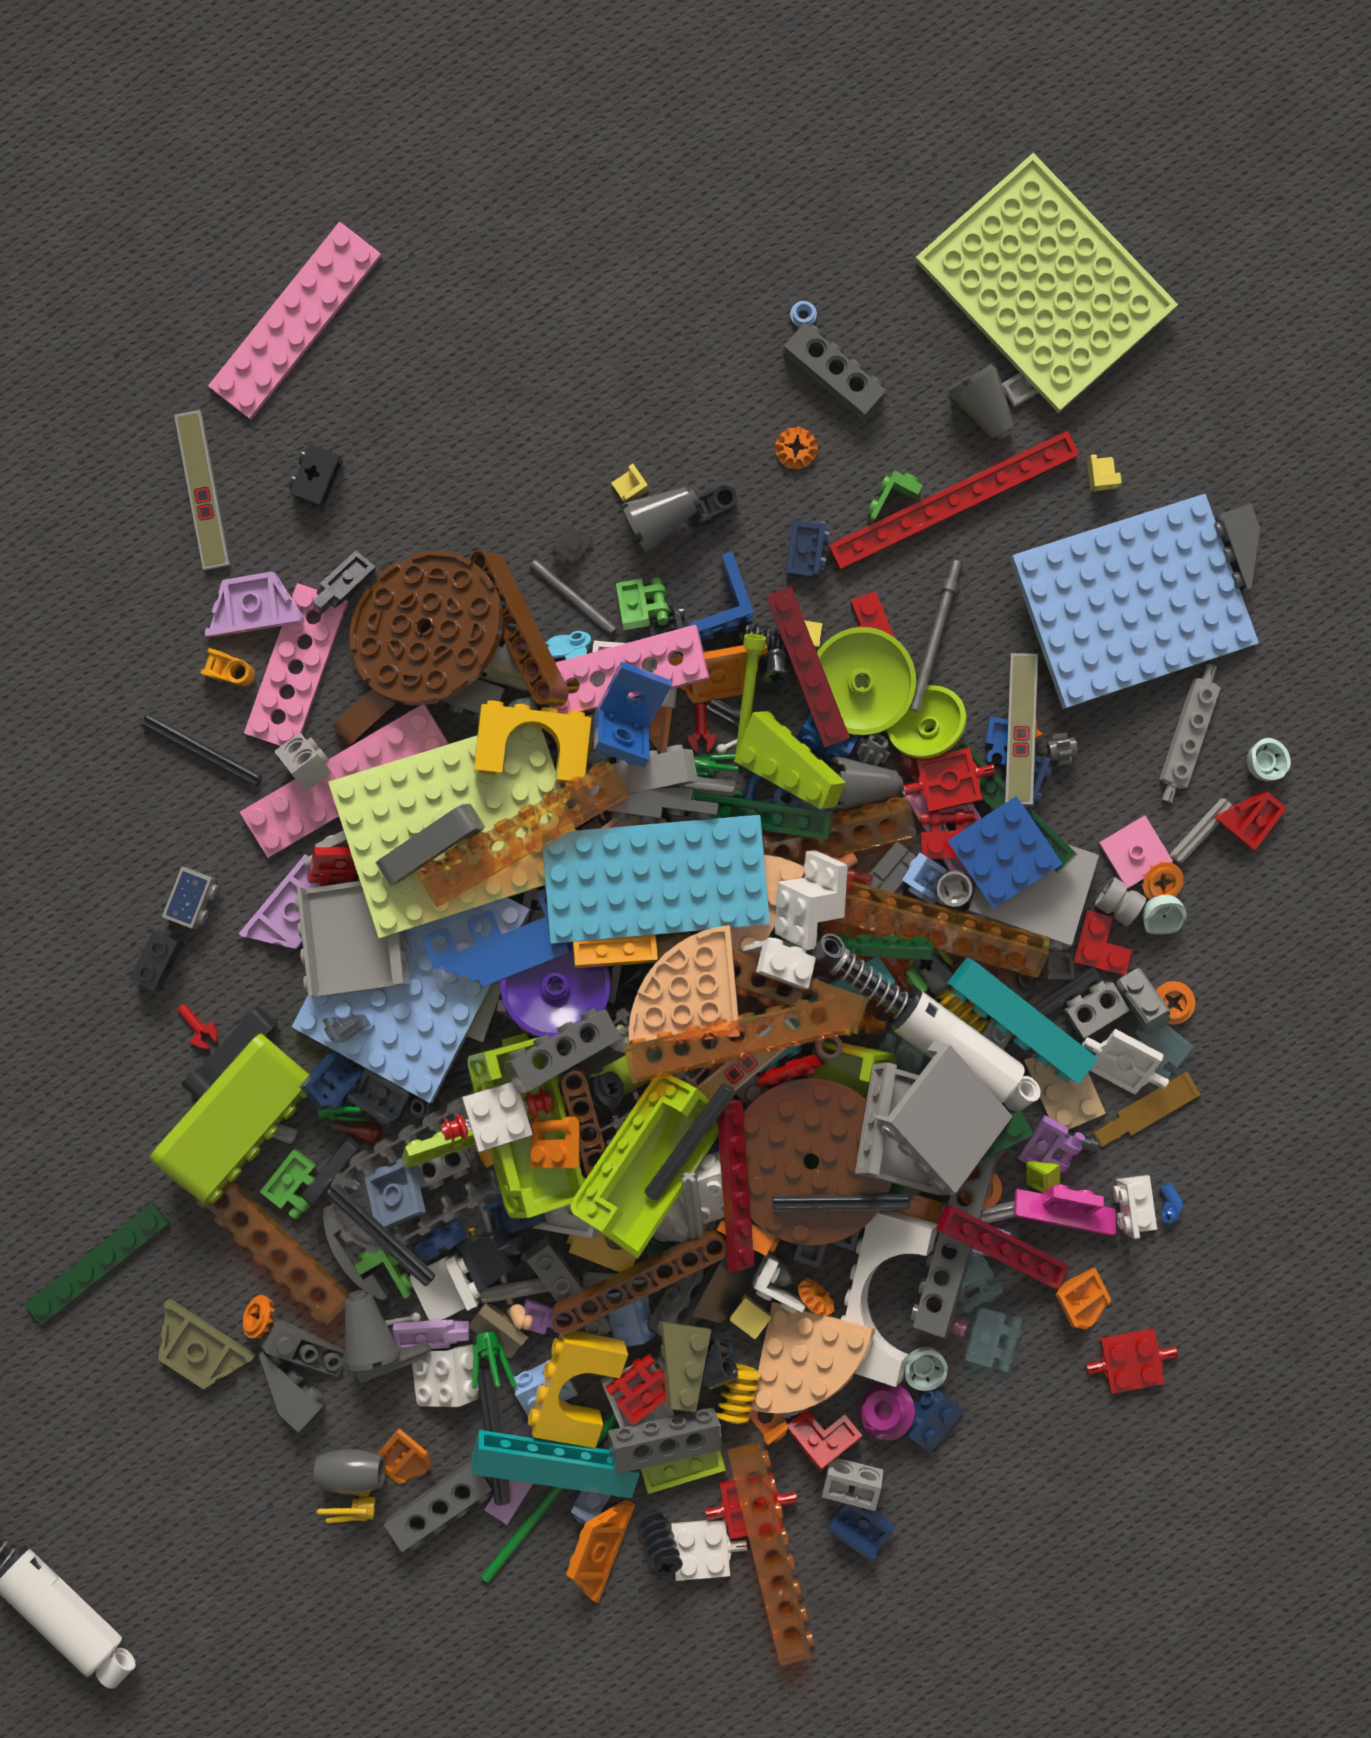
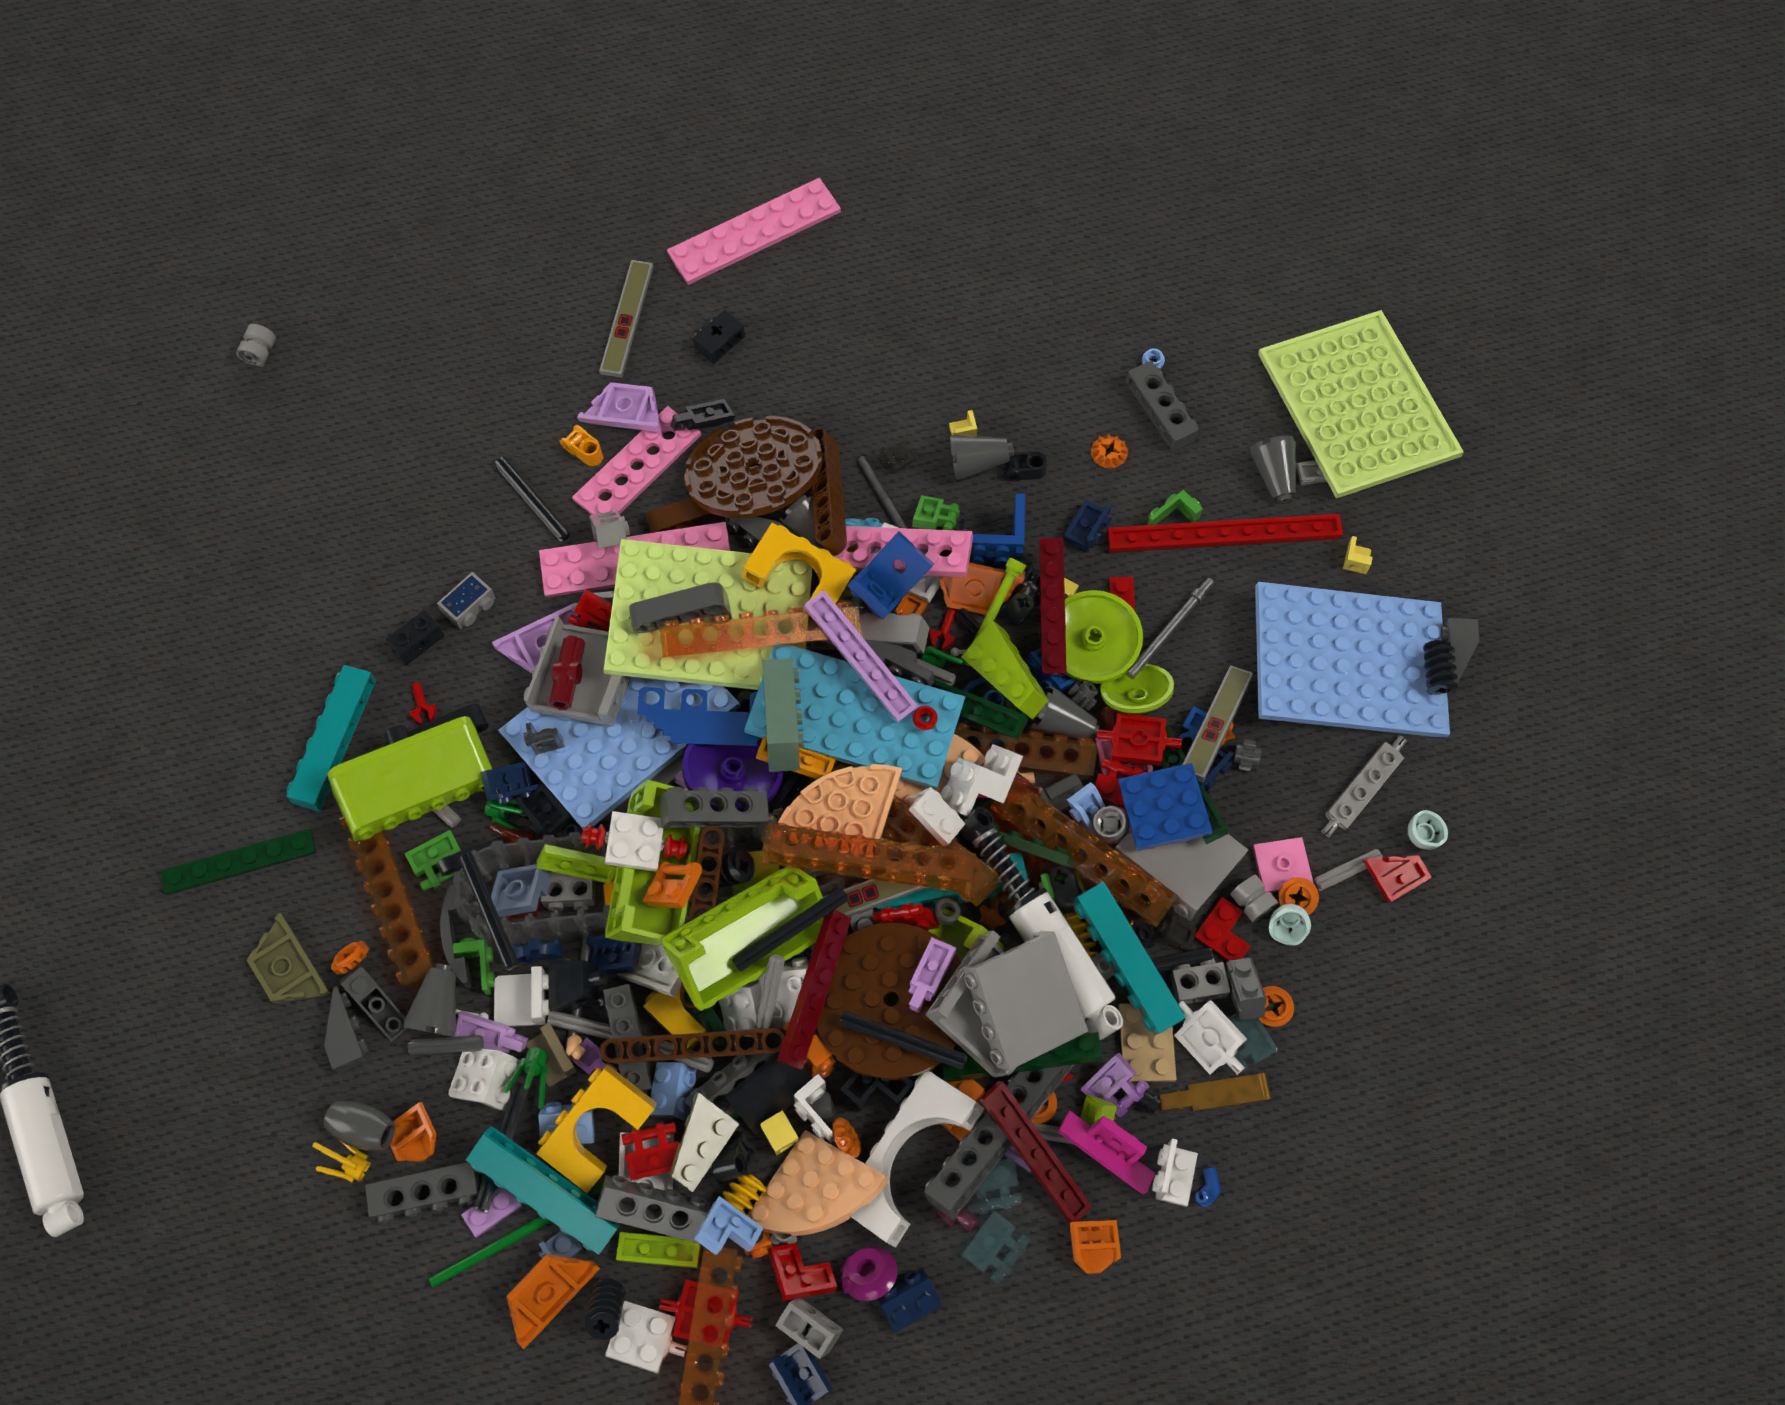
camera: 20 degrees right, 20 degrees down
light aqua helmet [904,1347,948,1391] -> none
red plate [1085,1329,1178,1394] -> none
none -> teal brick [286,665,376,812]
none -> dark red piece [549,635,586,710]
none -> light blue plate [694,1196,763,1255]
none -> sand green wedge [763,658,804,772]
none -> lavender plate [804,590,918,723]
none -> lavender hinge [909,937,956,1013]
none -> red plate [912,706,938,731]
none -> black piece [1423,640,1458,695]

